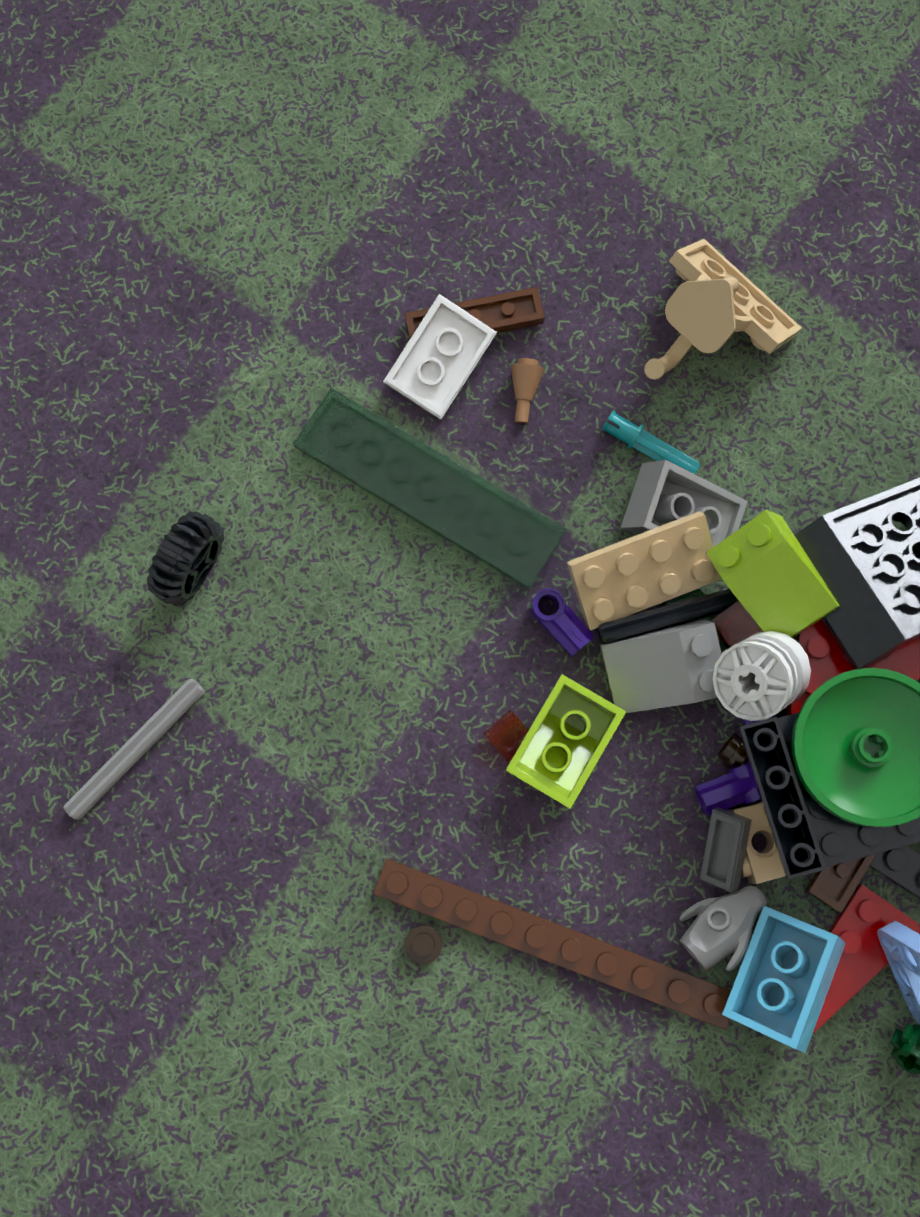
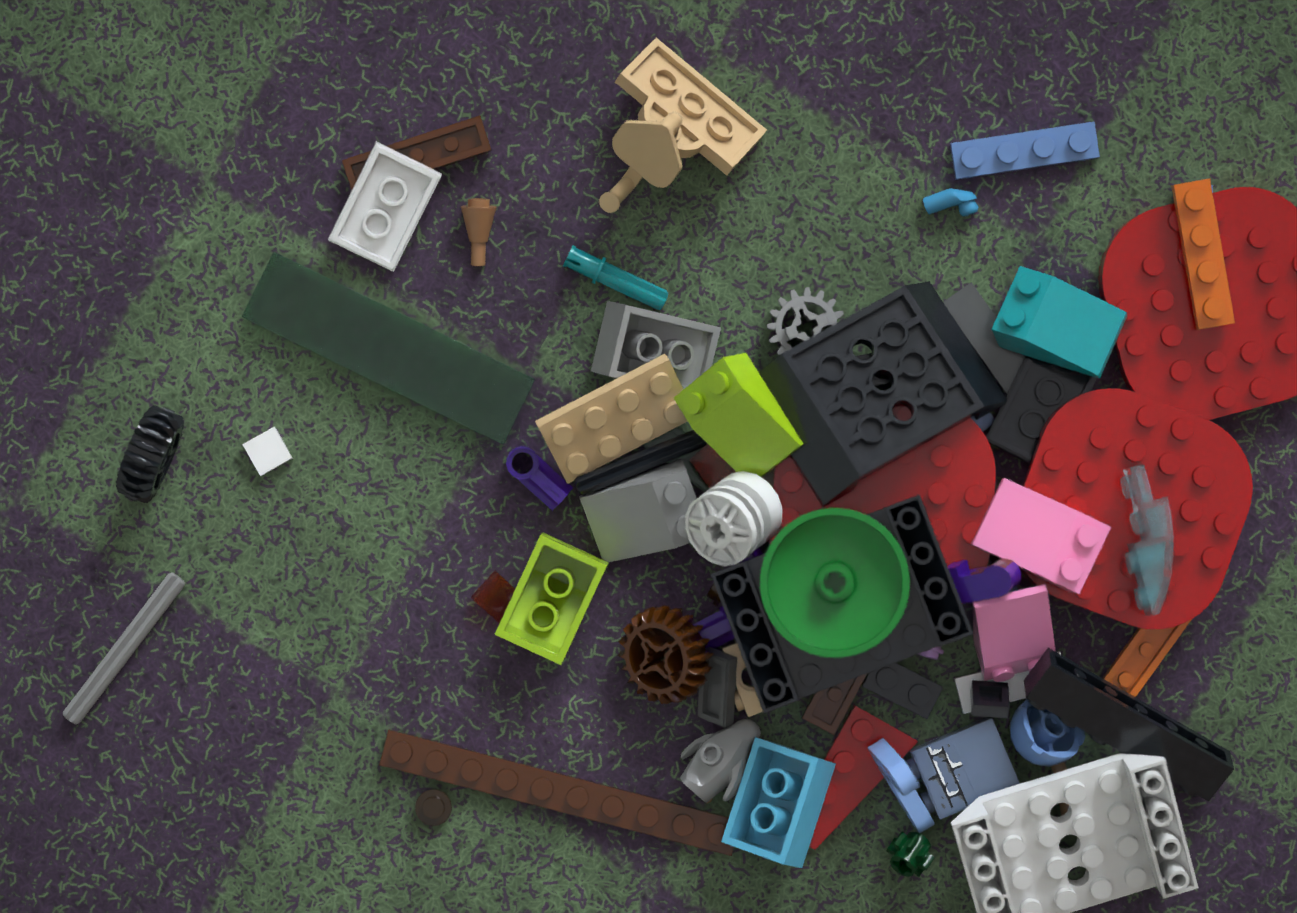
camera: 15 degrees left, 10 degrees up
none -> white tile [242,427,293,476]
none -> reddish brown gear [617,605,714,704]
none -> light grey gear [767,287,844,356]

